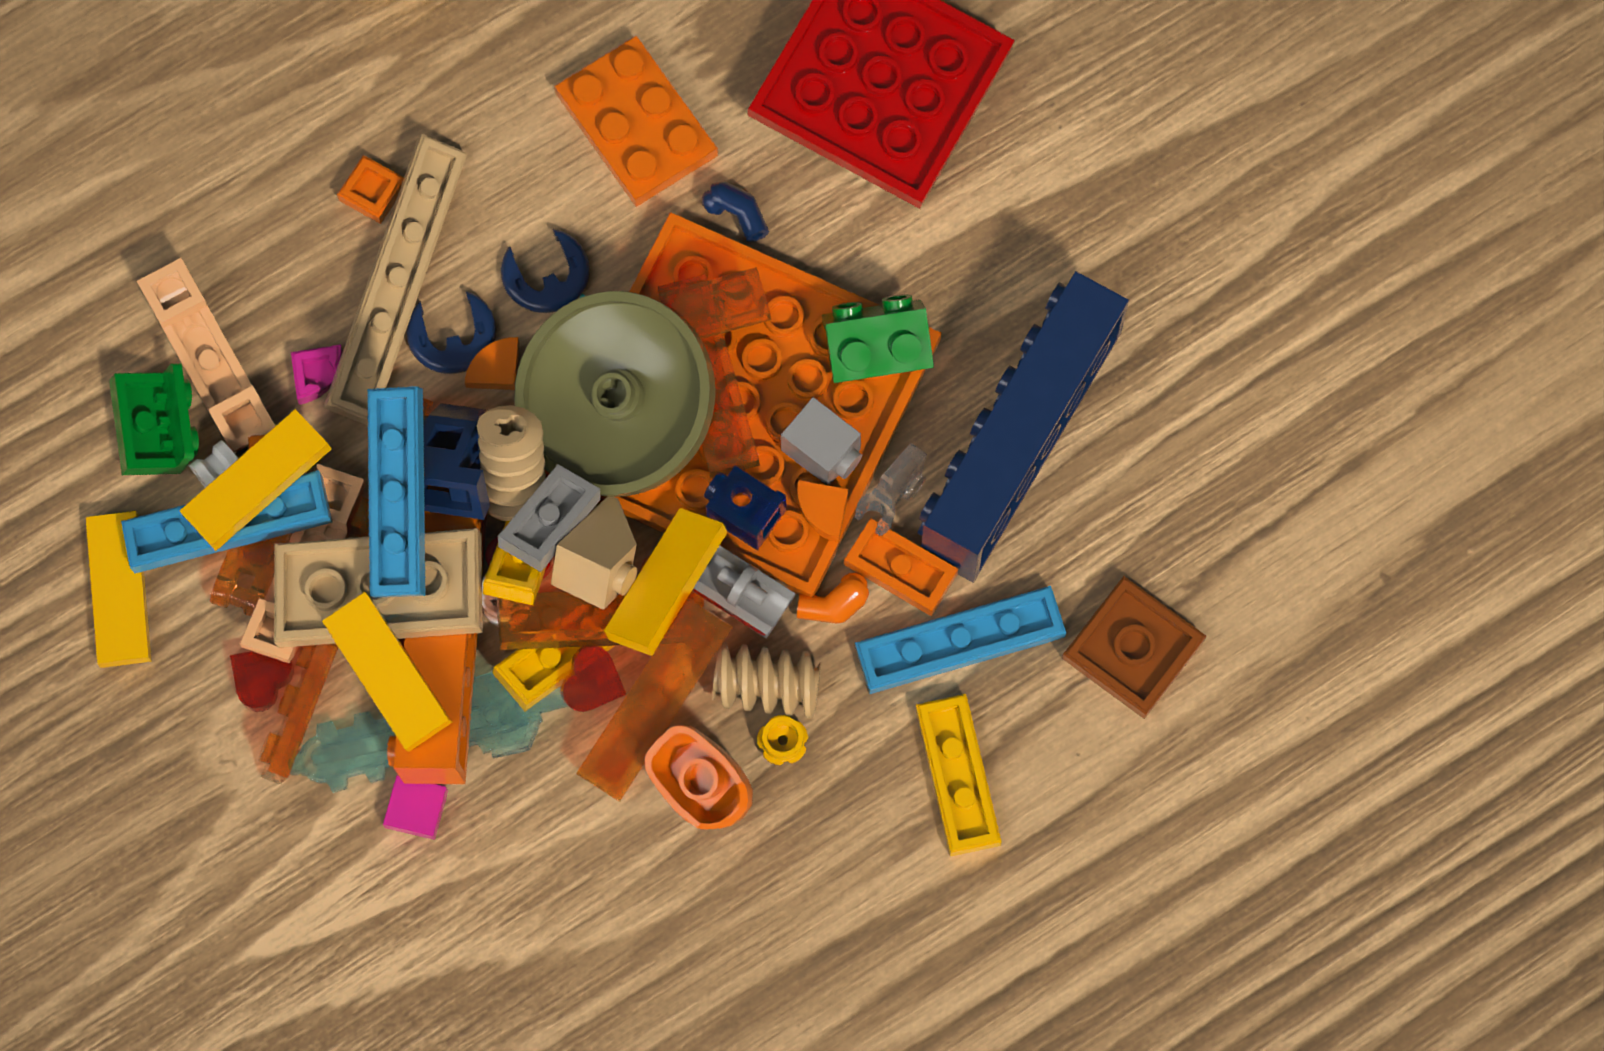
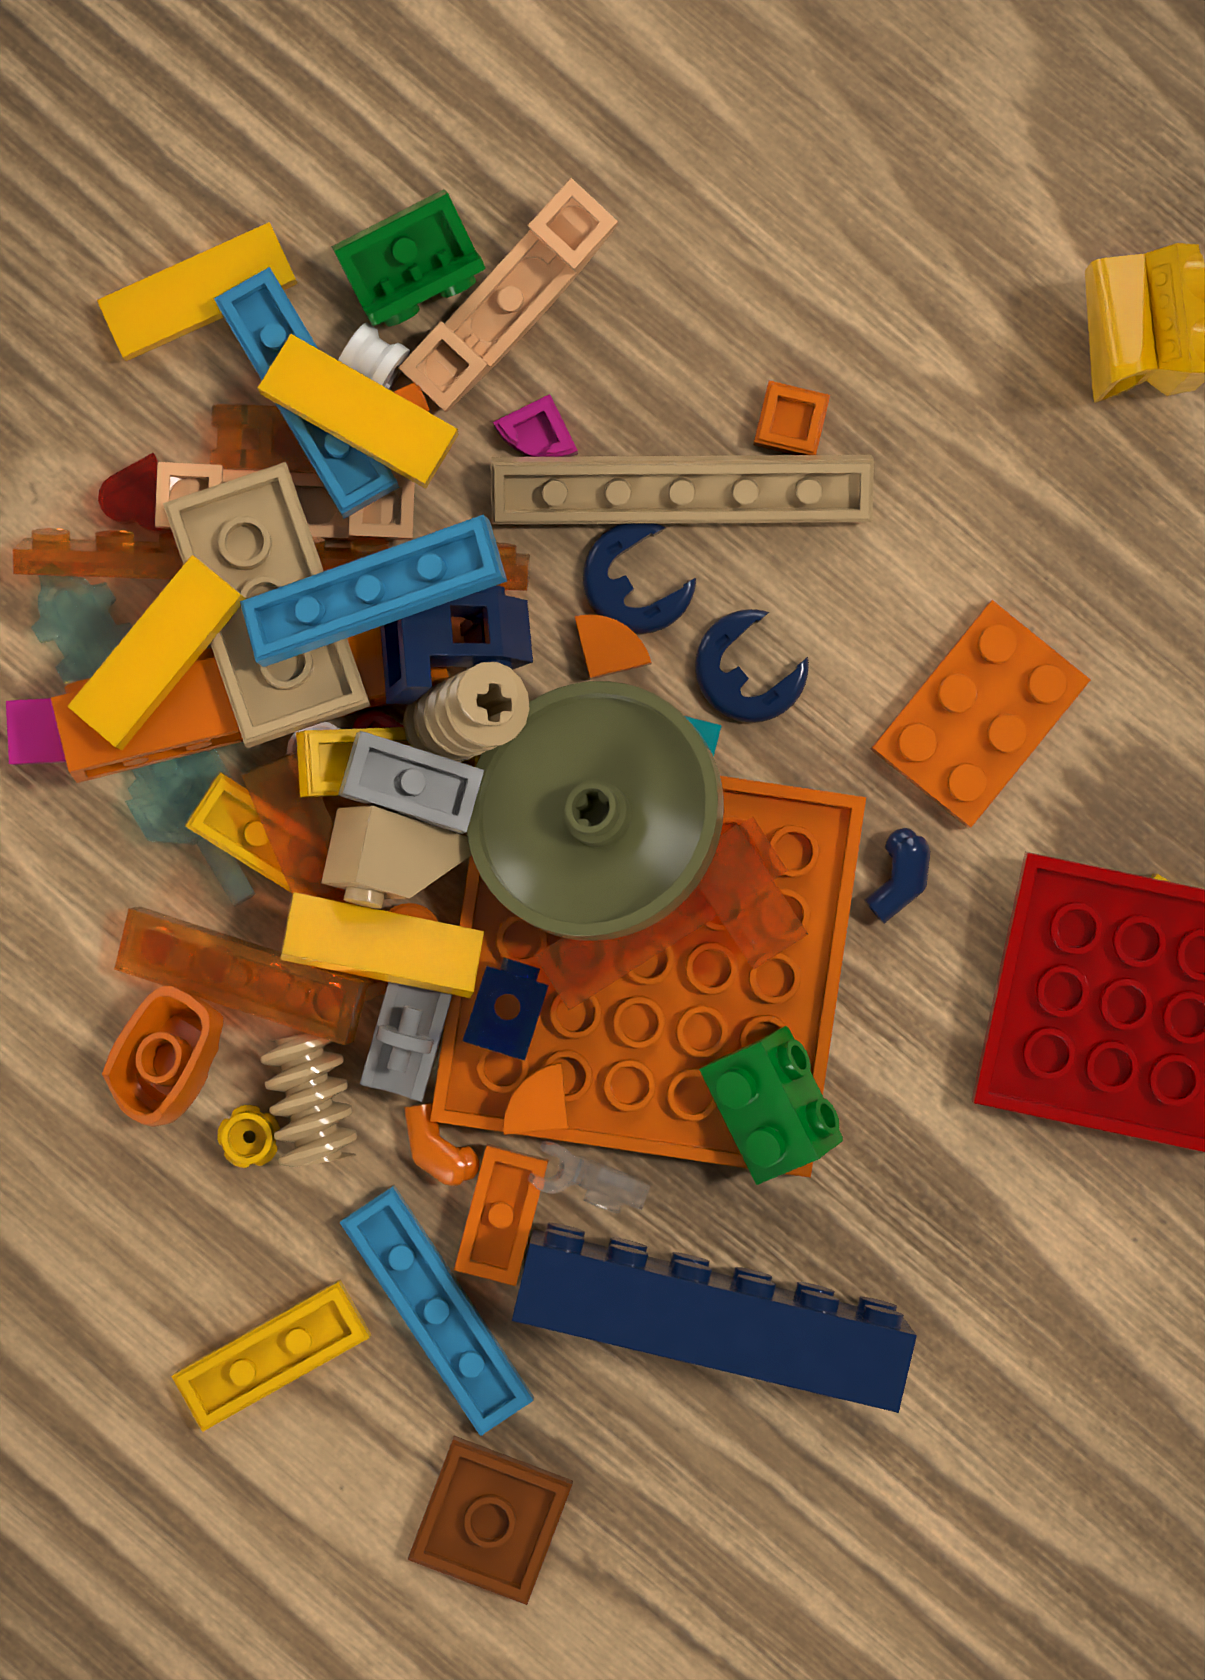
camera: 75 degrees right, 15 degrees up
clear red tile [560,645,627,712] -> none
light grey brick [781,397,862,486] -> none

